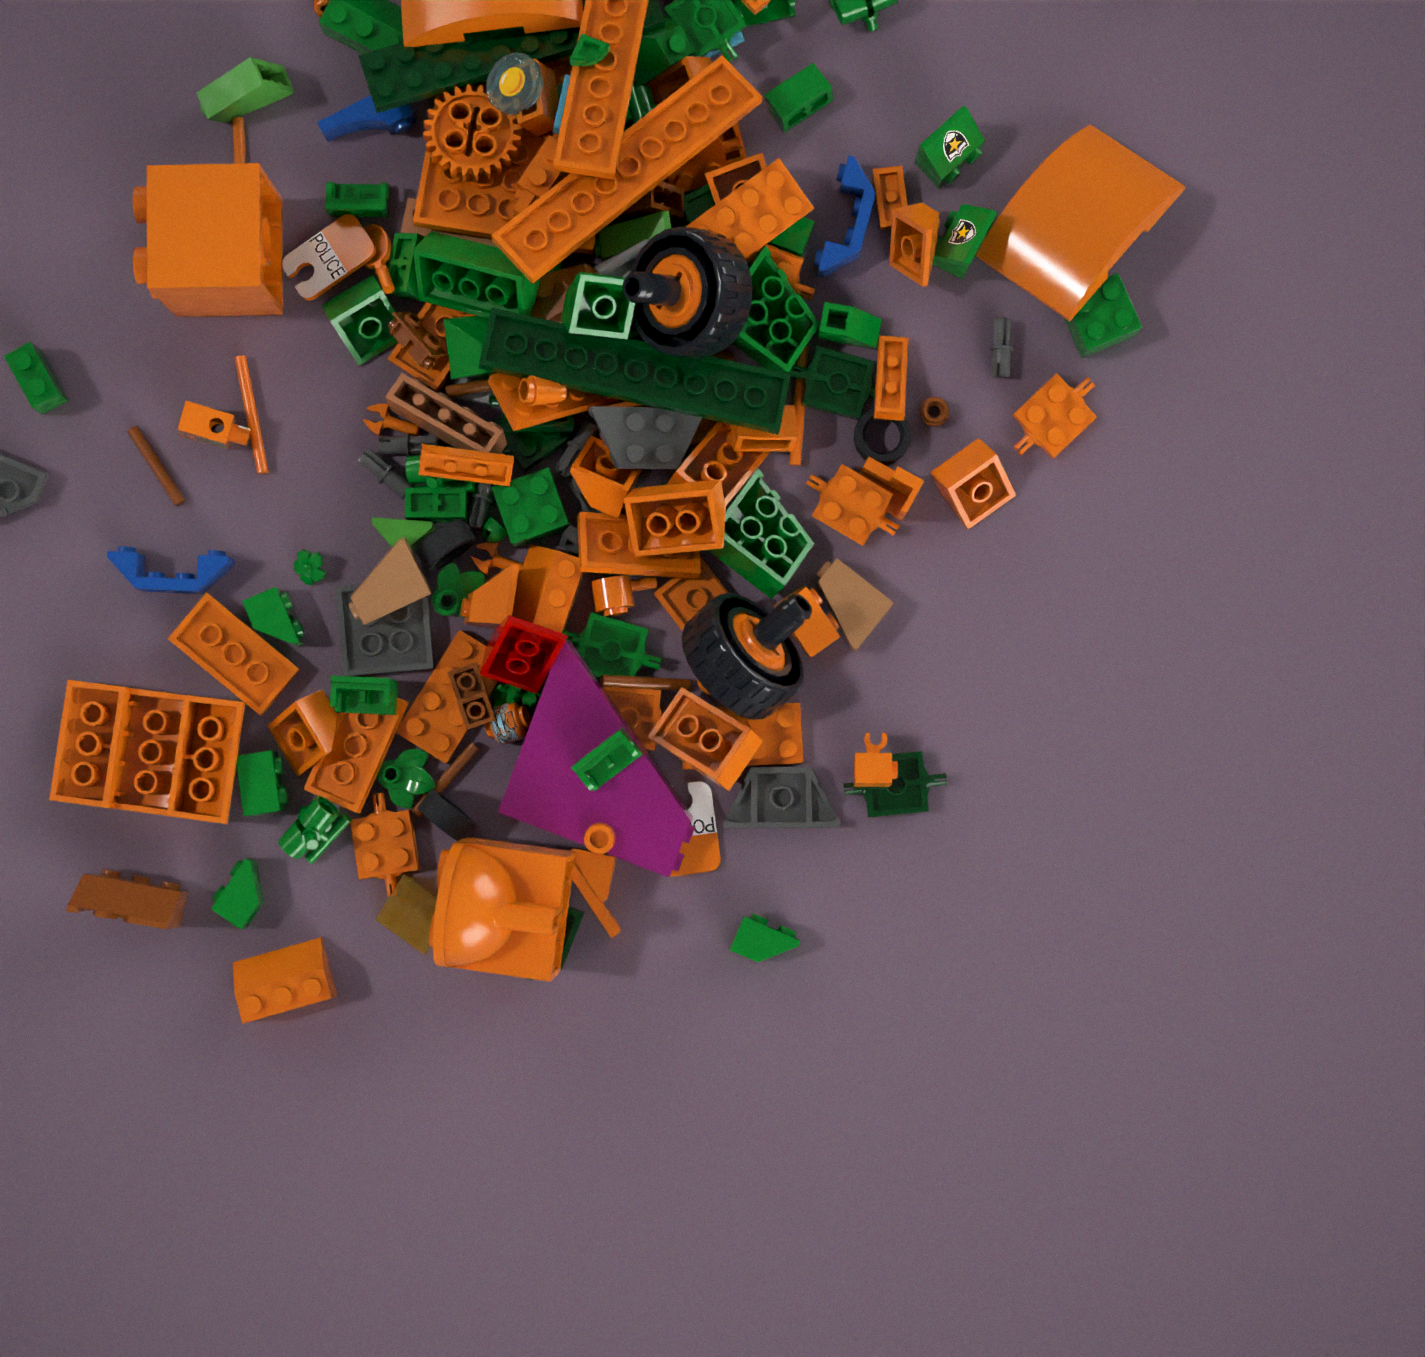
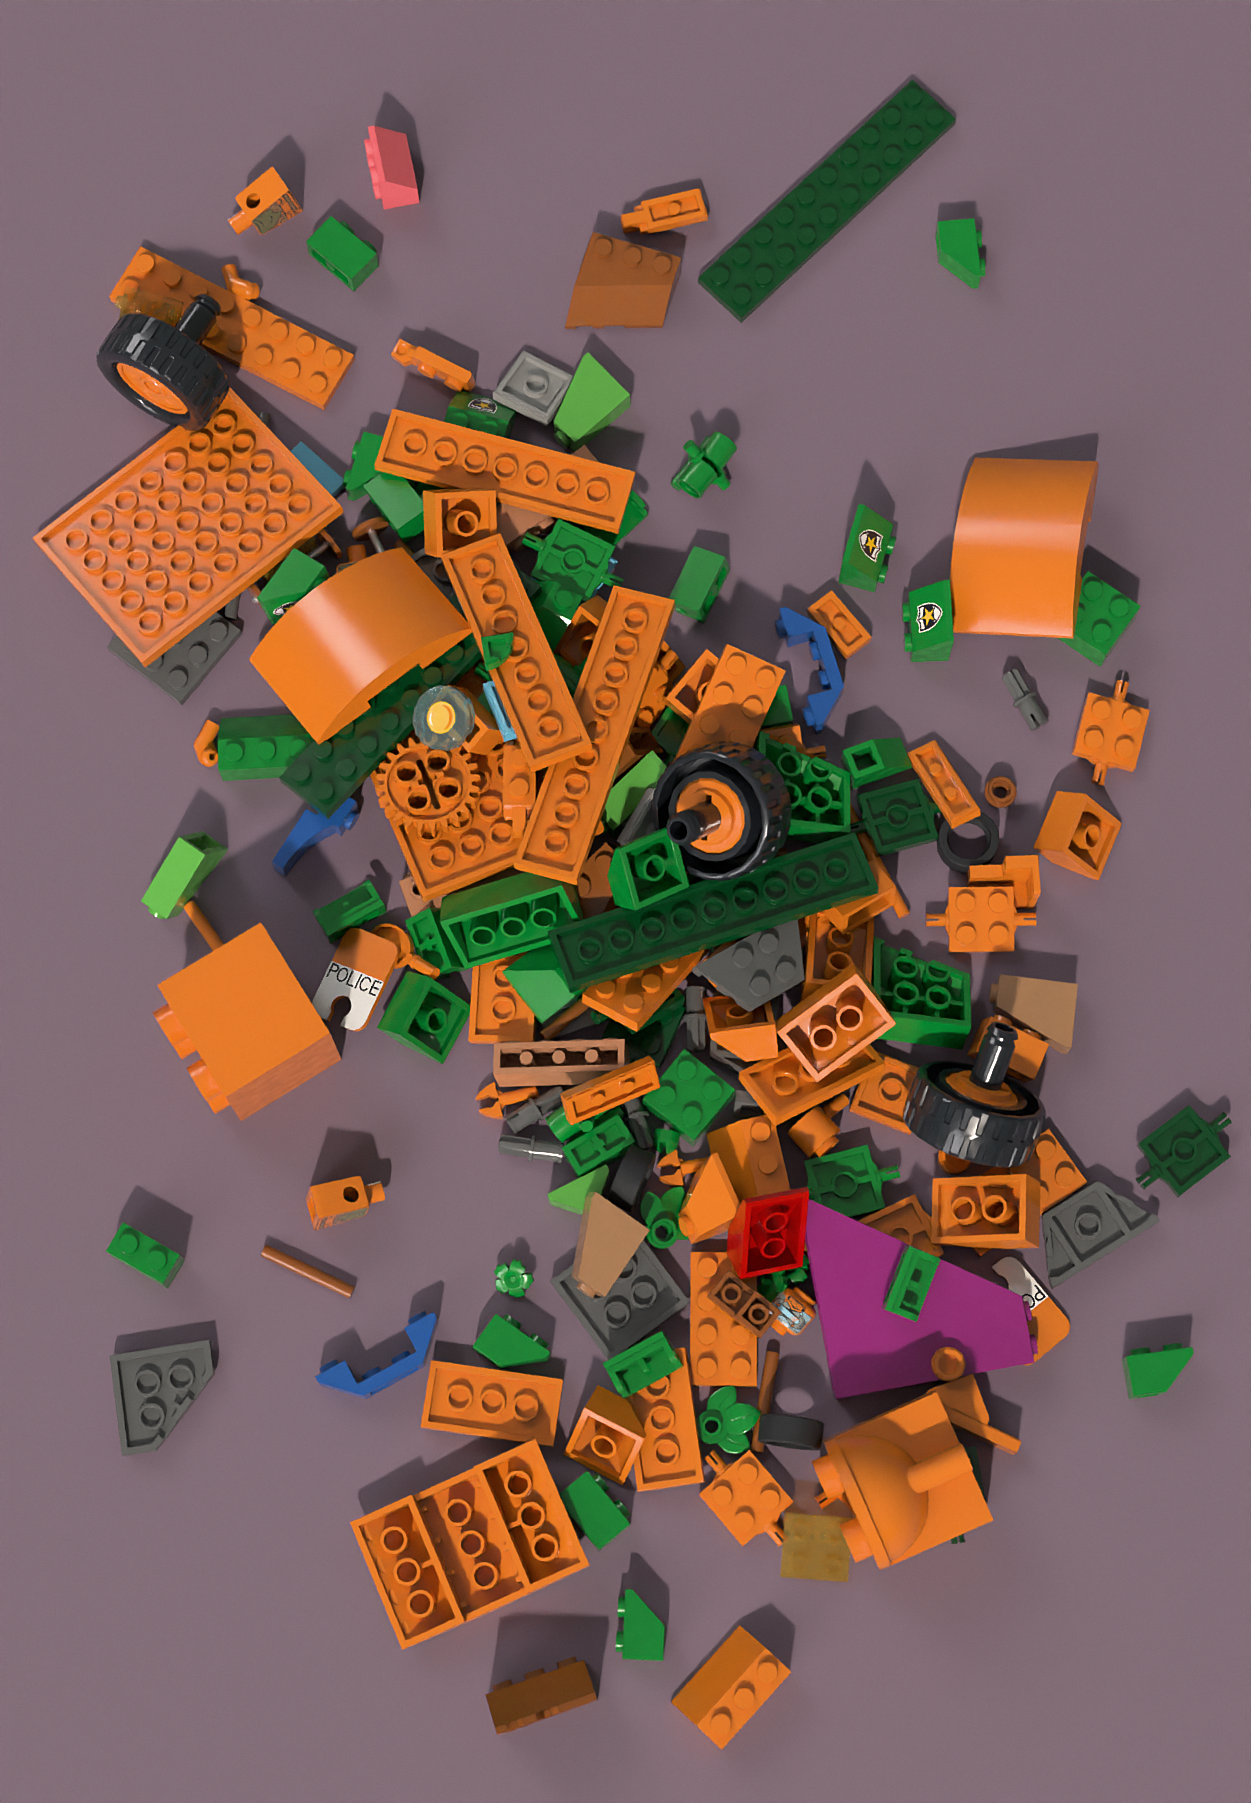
camera: 30 degrees left, 10 degrees down
orange bar [234,355,269,474] -> none
green pin [278,796,352,864] -> none
dark orange hinge [388,312,447,370] -> none
orange cone [518,375,567,406] -> none
dark orange bar [600,675,690,691] -> none
orange brick [853,733,898,787] -> none
orange slope [889,203,940,287] -> none

